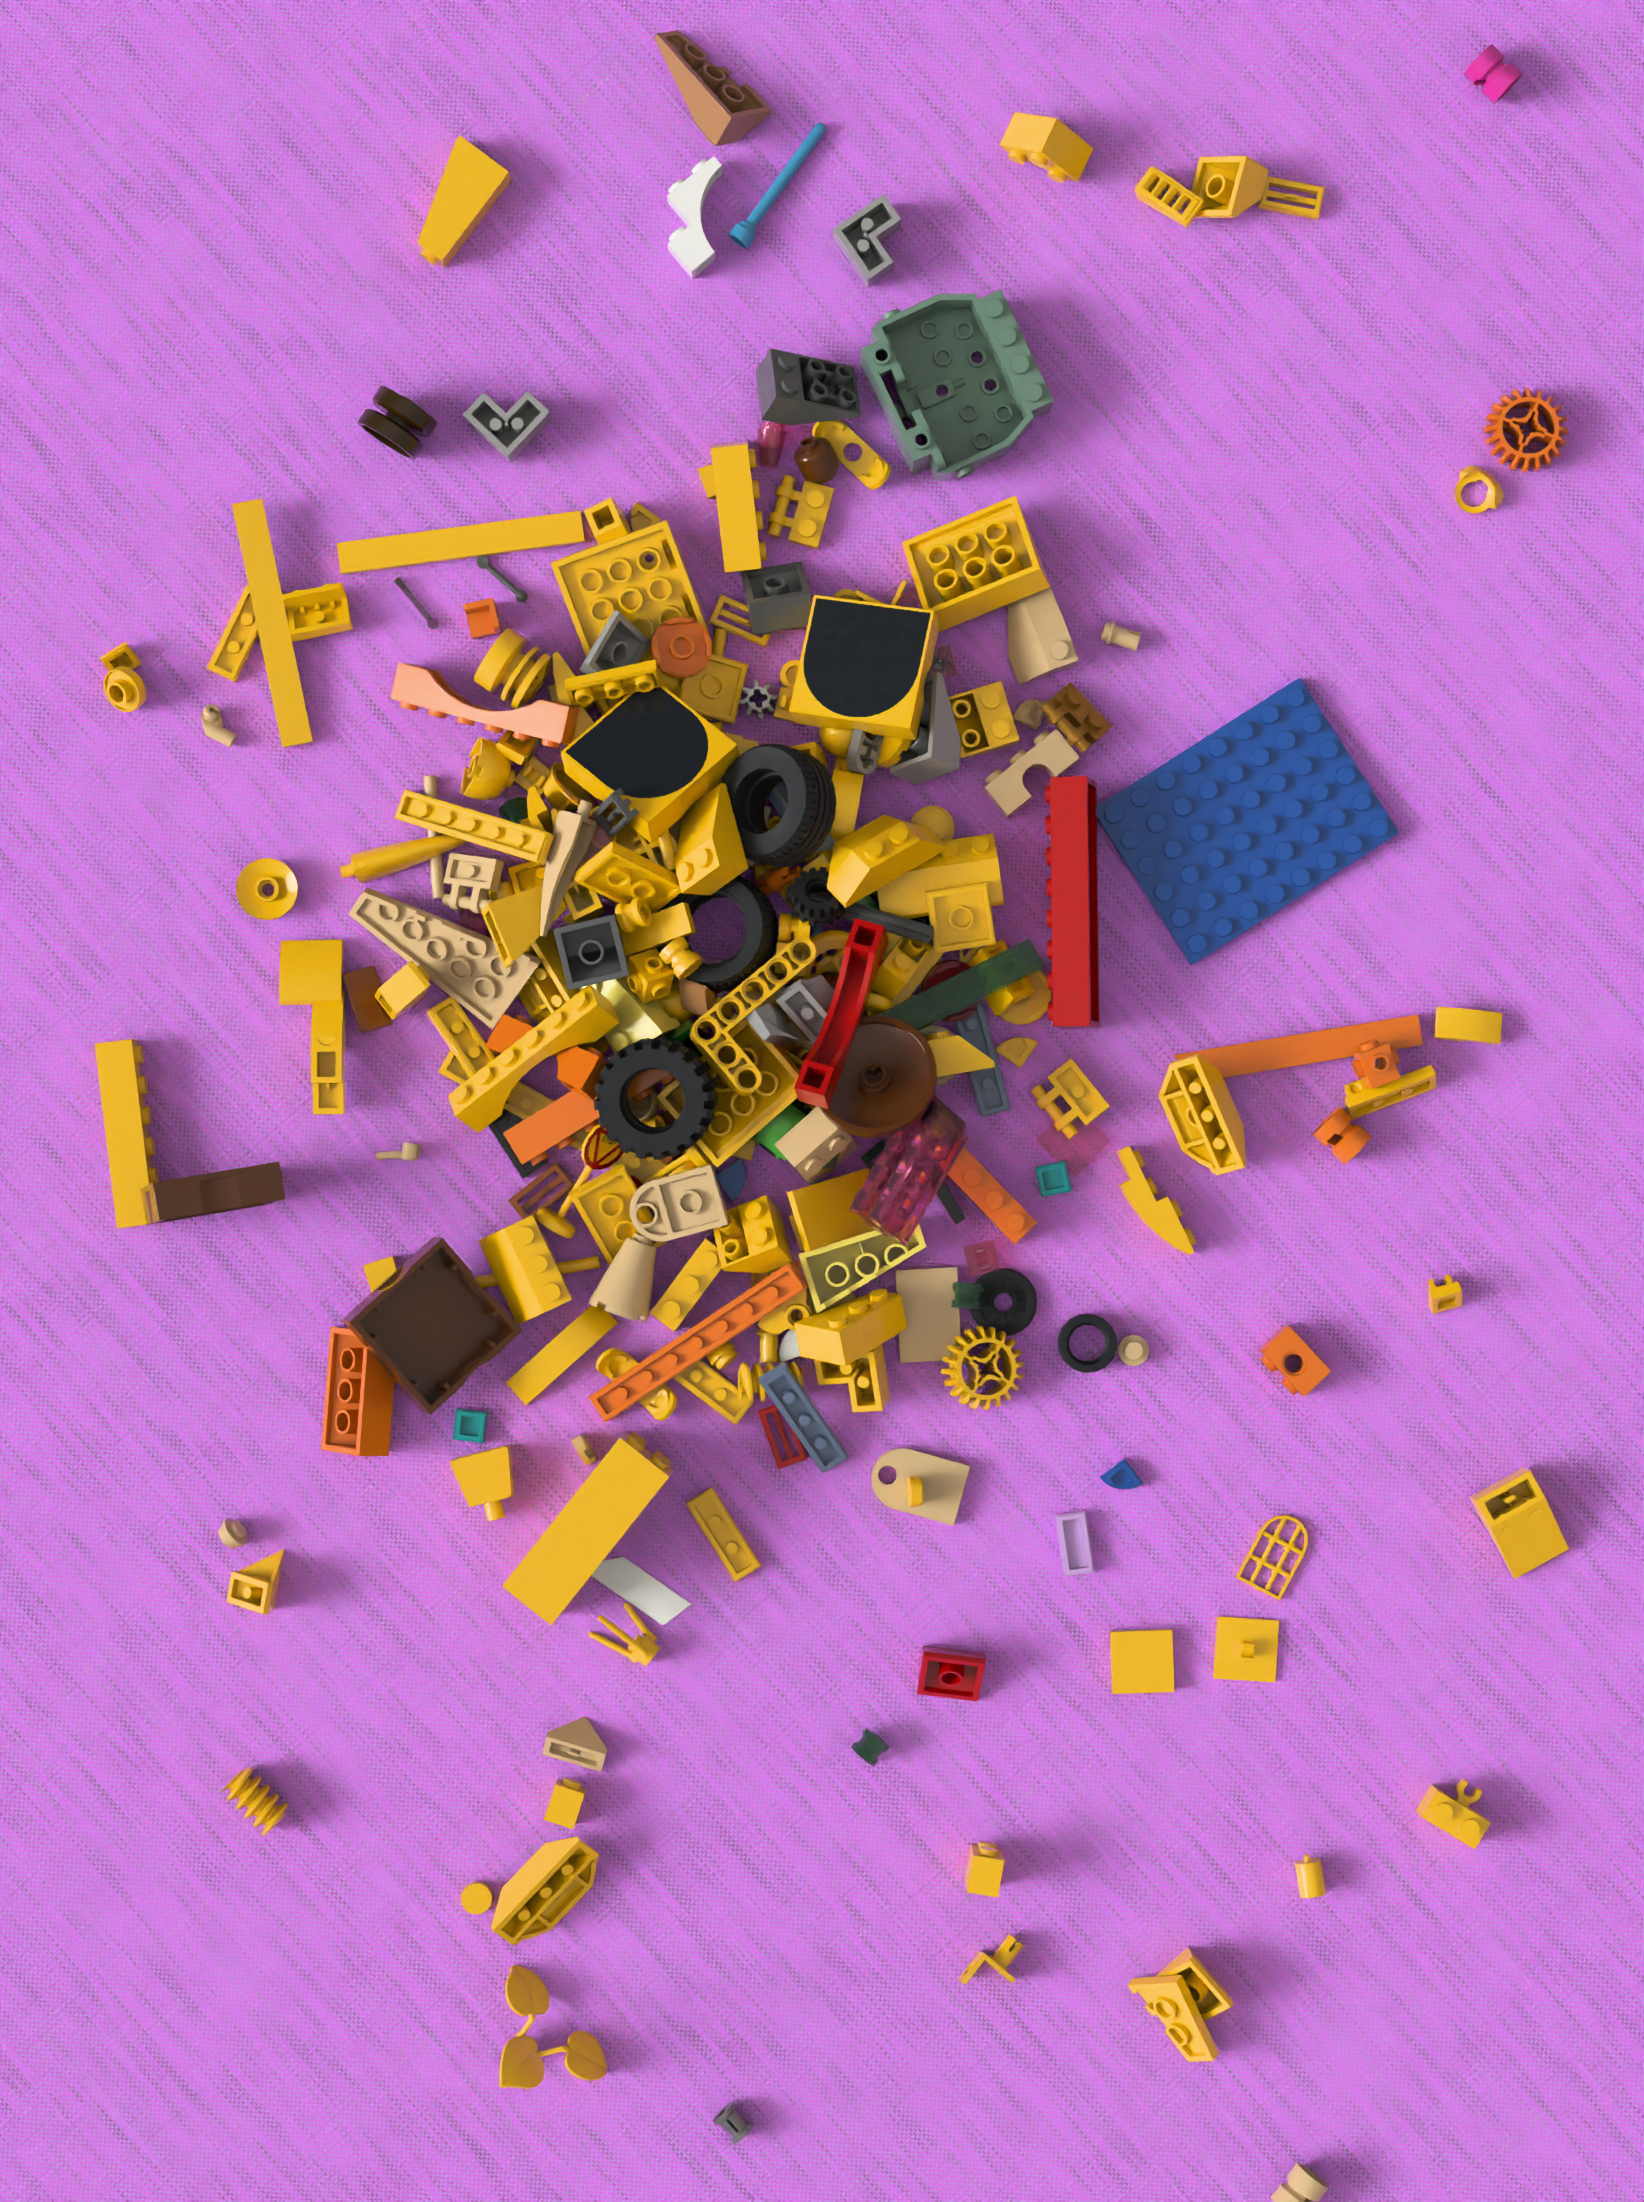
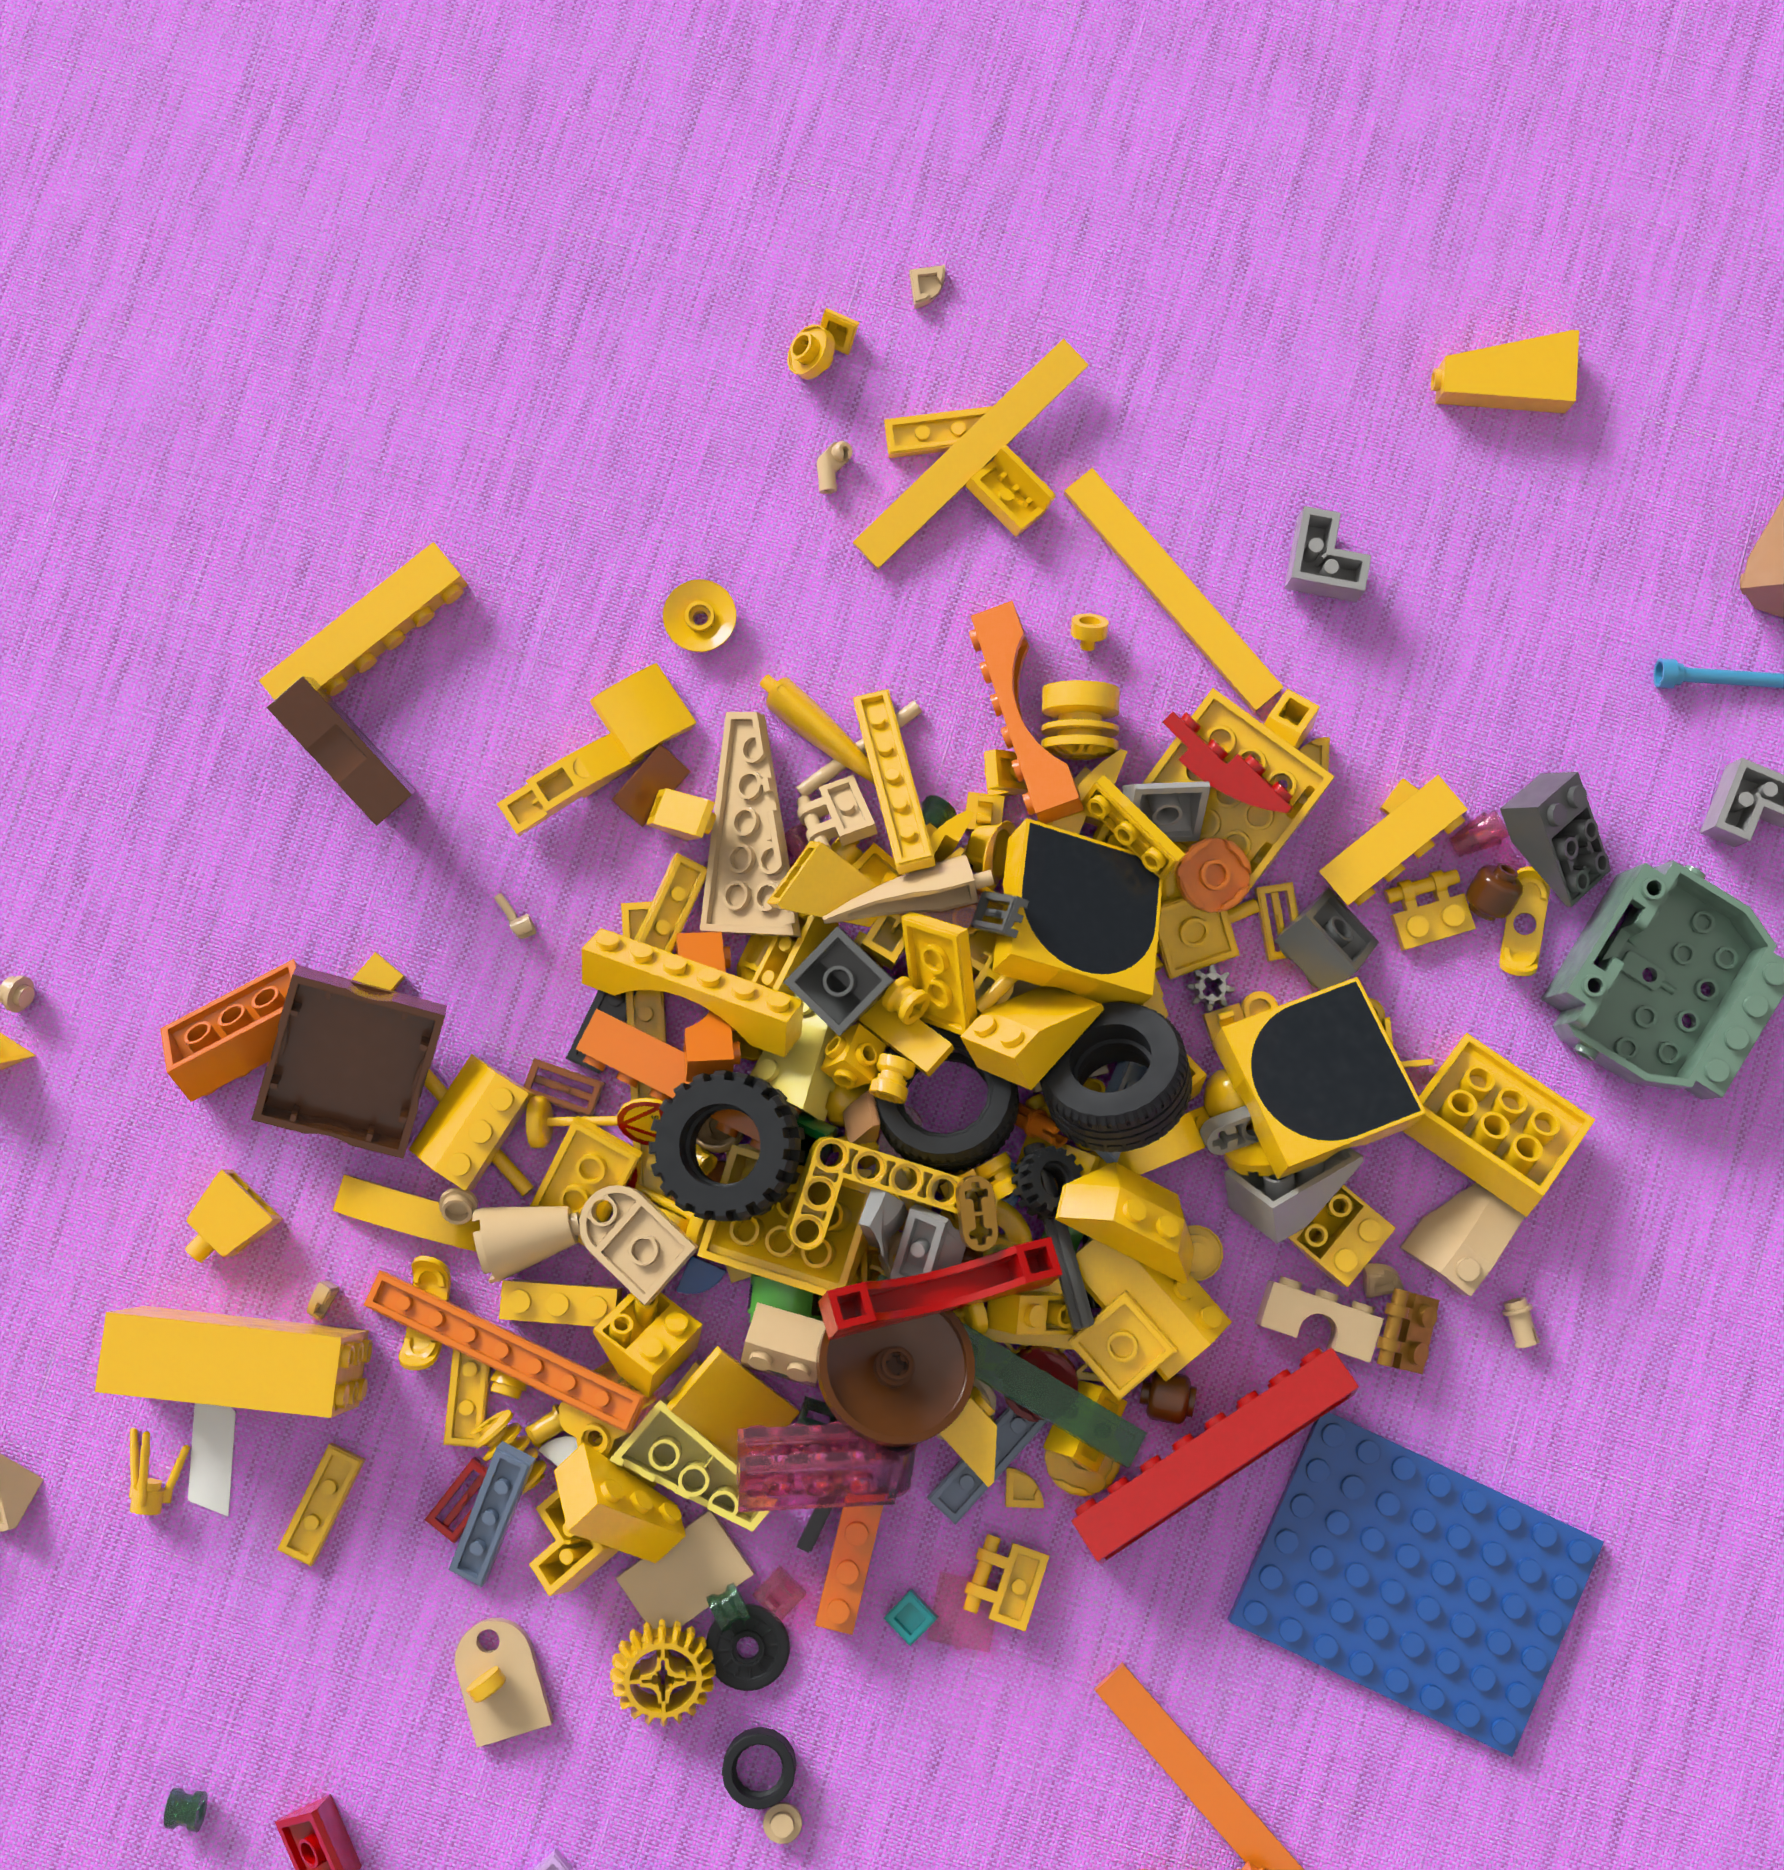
camera: 60 degrees right, 5 degrees down
dark brown wheel [357,386,438,460] -> none
clear smoke hinge [394,577,439,630] -> none
teal tile [453,1408,488,1443] -> none
yellow cylinder [461,737,515,801] -> none
orange panel [463,598,503,640] -> none
dark grey hinge [476,556,528,602] -> none
white arch [667,156,723,279] -> none
clear pink tile [927,644,957,679] -> none
yellow slope [1116,1146,1196,1255] -> none
yellow wedge [1158,1054,1246,1175] -> none
none -> tan plate [439,1188,478,1224]
none -> tan tile [909,265,945,309]
none -> pearl gold beam [955,1175,998,1251]
none -> yellow tile [1071,614,1109,651]
none -> reddish brown head [1139,1371,1197,1425]
none -> red slope [1163,711,1294,813]

